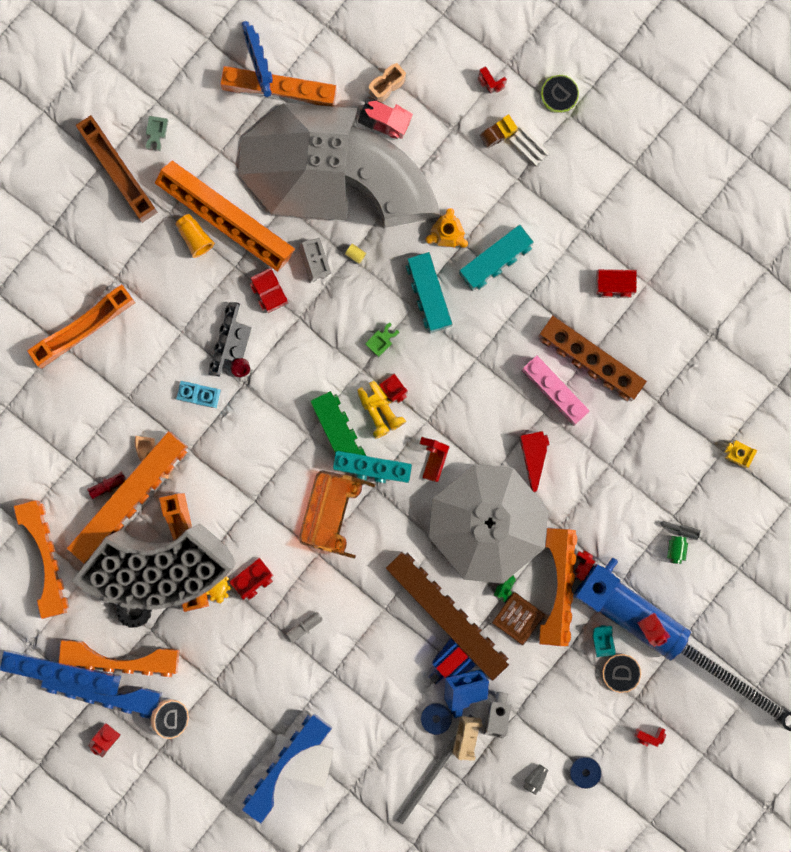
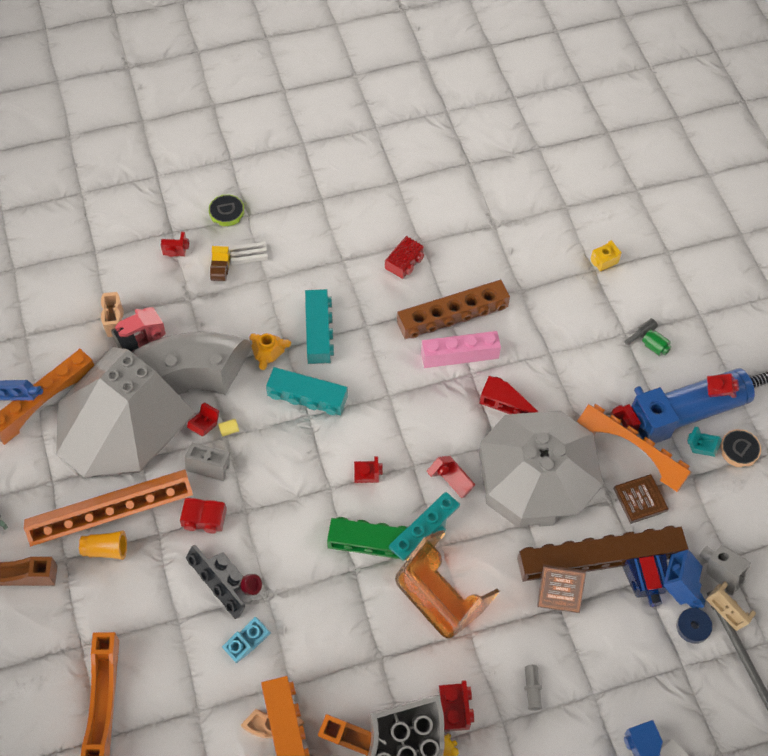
camera: 50 degrees left, 25 degrees down
yellow piece [357,380,406,439] -> none
bright green plate [365,322,400,357] -> none
green piece [493,575,516,602] -> none
none -> red bracket [187,402,219,437]
none -> tile [537,564,586,613]

